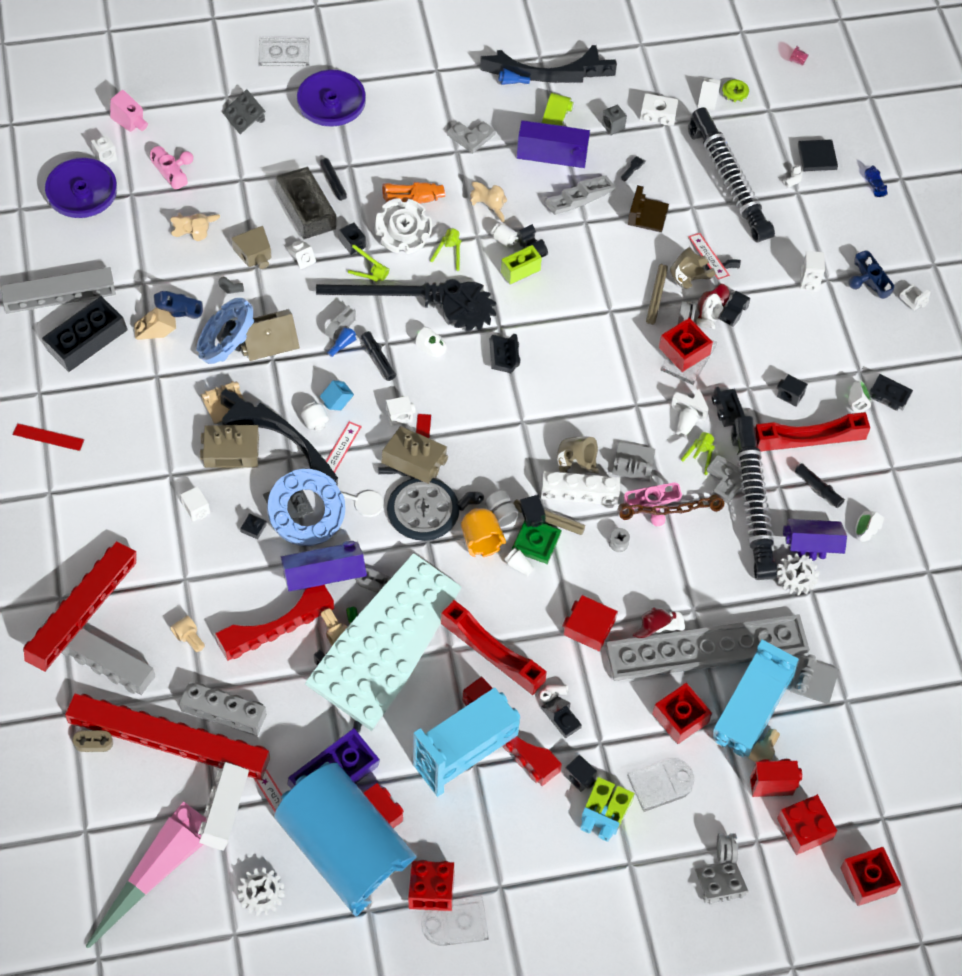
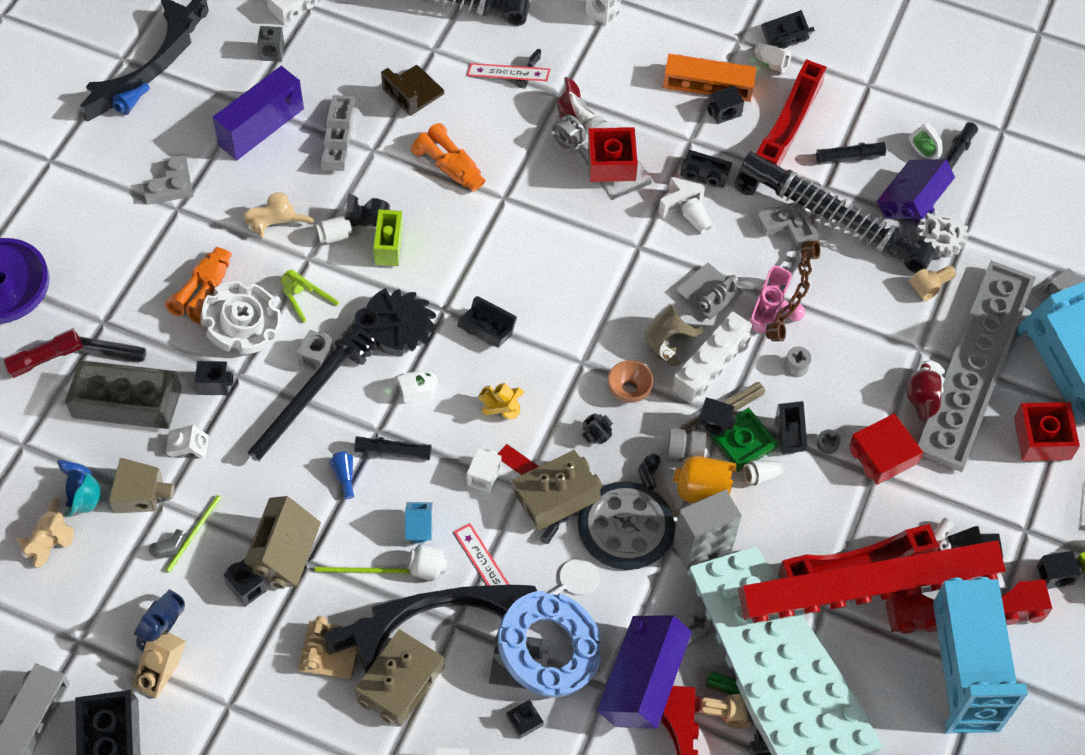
camera: 55 degrees left, 0 degrees up
light blue plate [197,297,254,364] -> none
light grey piece [325,305,356,340] -> none
lime plant [348,245,390,282] -> none
lime door [541,93,574,126] -> none
black piece [621,156,646,181] -> none
dark tan axle [646,264,668,325] -> none
dark tan piece [670,247,716,289] -> none
lime plant [681,432,715,475] -> none
black leg [720,291,751,327] -> none
none -> dark red axle [4,328,83,378]
none -> hair [57,460,102,517]
none -> lime axle [166,495,221,573]
none -> light grey brick [297,330,334,371]
none -> lime axle [315,567,409,574]
none -> orange piece [411,123,486,192]
none -> yellow hips [478,383,524,419]
none -> black gear [582,413,613,444]
none -> nougat piece [608,360,653,403]
none -> orange brick [663,53,757,102]
none -> light grey piece [673,490,742,569]
none -> red brick [738,540,1006,624]
none -> black slope [774,401,808,454]
none -> dark grey bush [817,429,841,454]
none -> tan axle [909,266,956,301]
none -> black pin [943,122,978,170]

